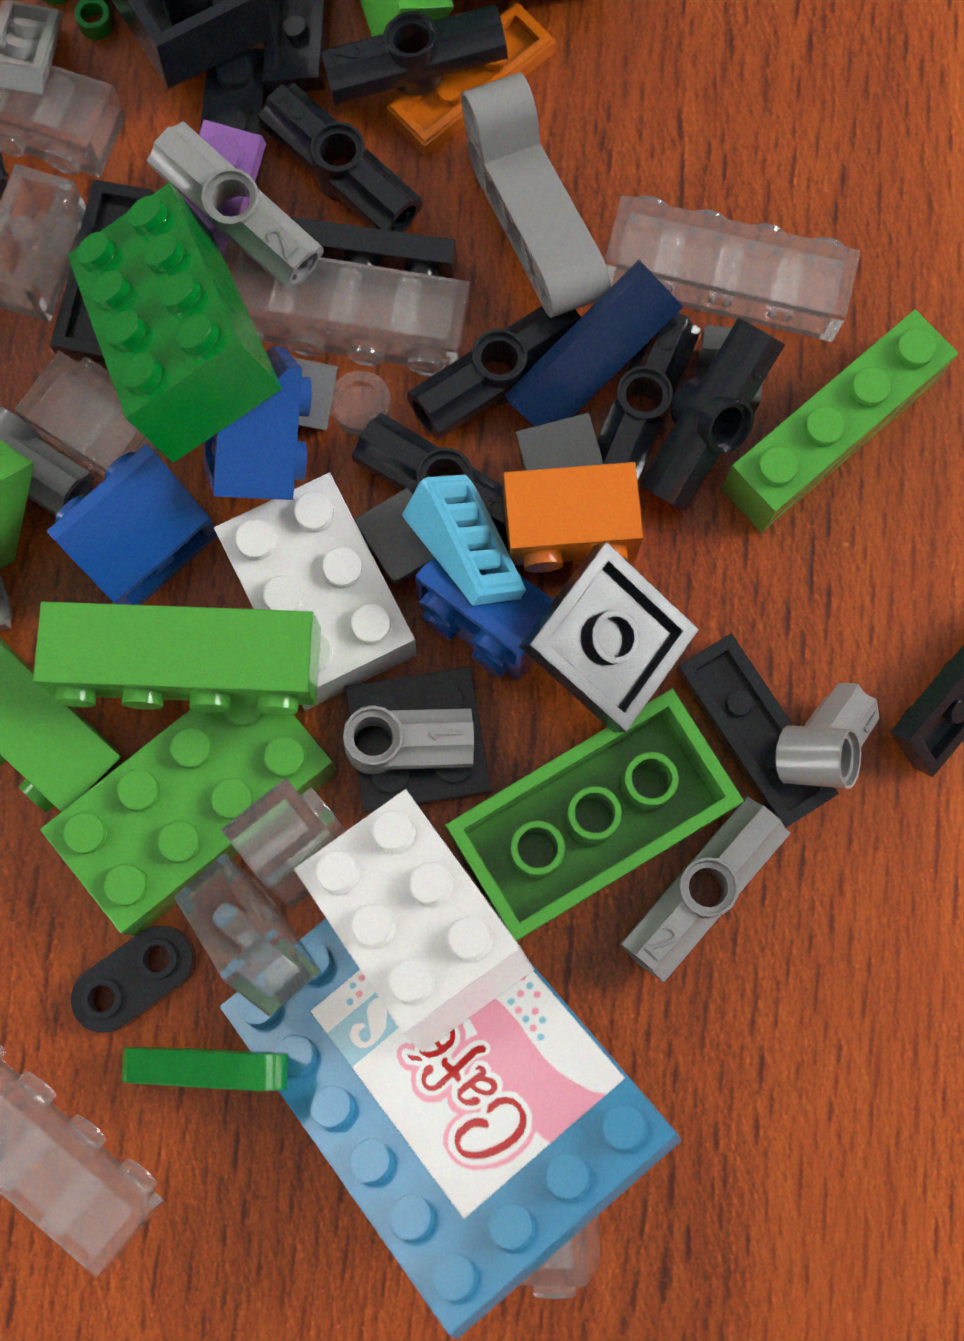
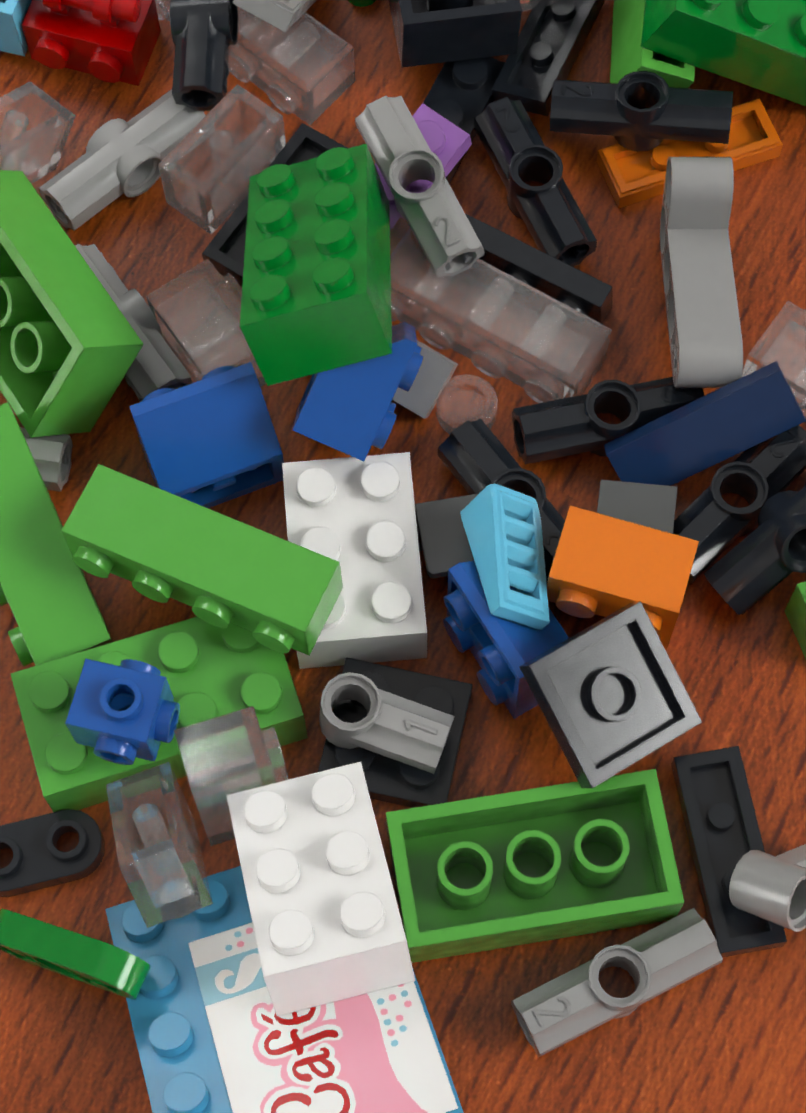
camera: 25 degrees right, 10 degrees down
none -> blue brick [65,659,180,765]

